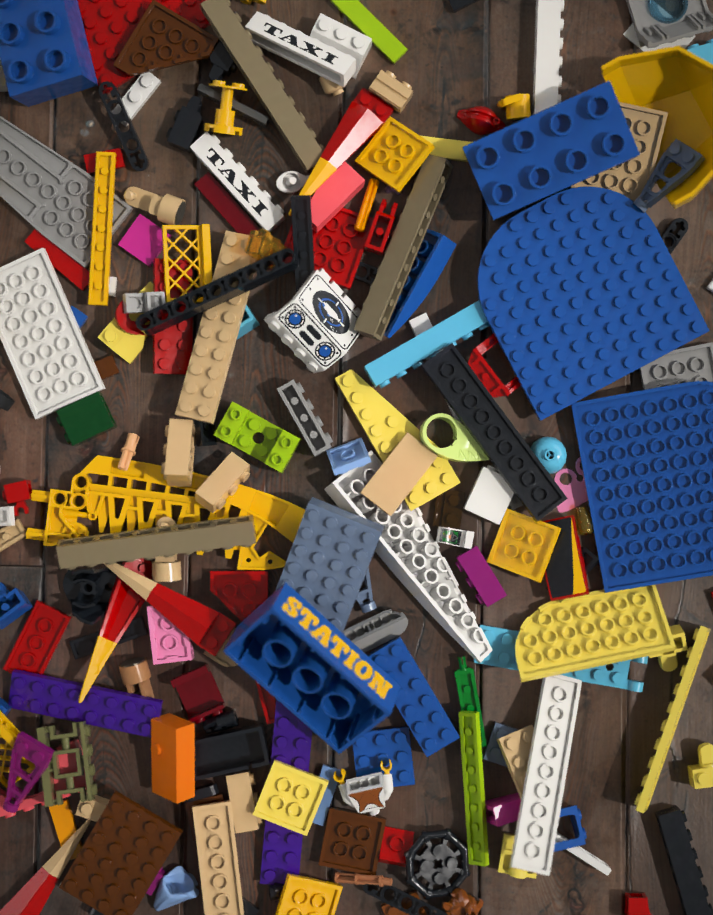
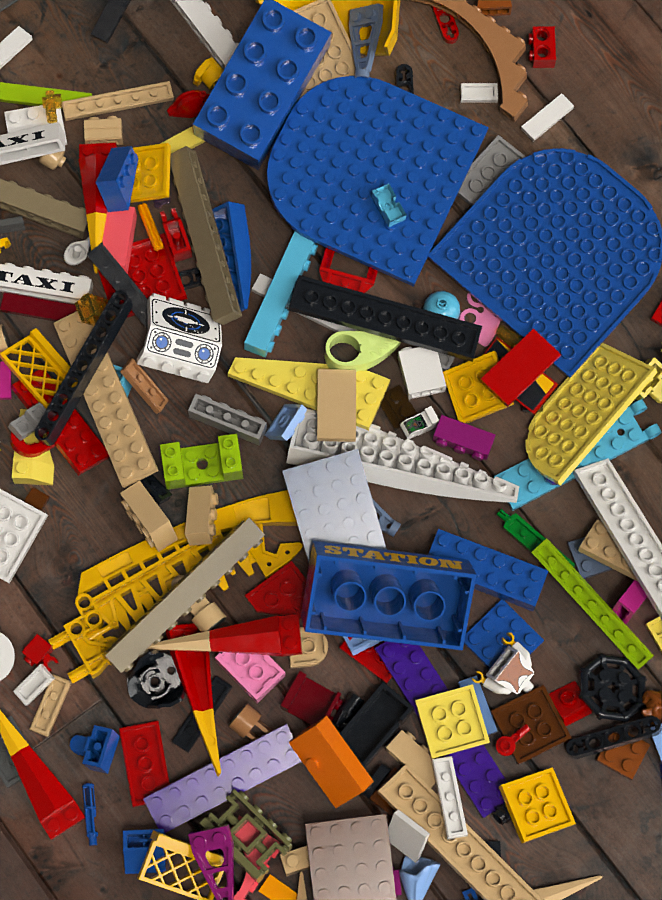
camera: 40 degrees left, 15 degrees down
dark green brick [56,391,117,446] -> none
light nougat axle [118,433,140,471] -> none
nougat piece [334,871,392,887] -> none
light grey brick [343,609,408,653] -> none
none -> clear yellow plate [42,90,62,124]
none -> tan tile [61,81,174,121]
none -> blue wedge [96,146,138,212]
none -> medium nougat tile [120,358,169,414]
none -> medium azure piece [371,183,406,227]
none -> white tile [388,809,430,863]
none -> white tile [431,756,468,840]
none -> red tile [480,328,561,407]
none -> red plate [496,724,530,756]

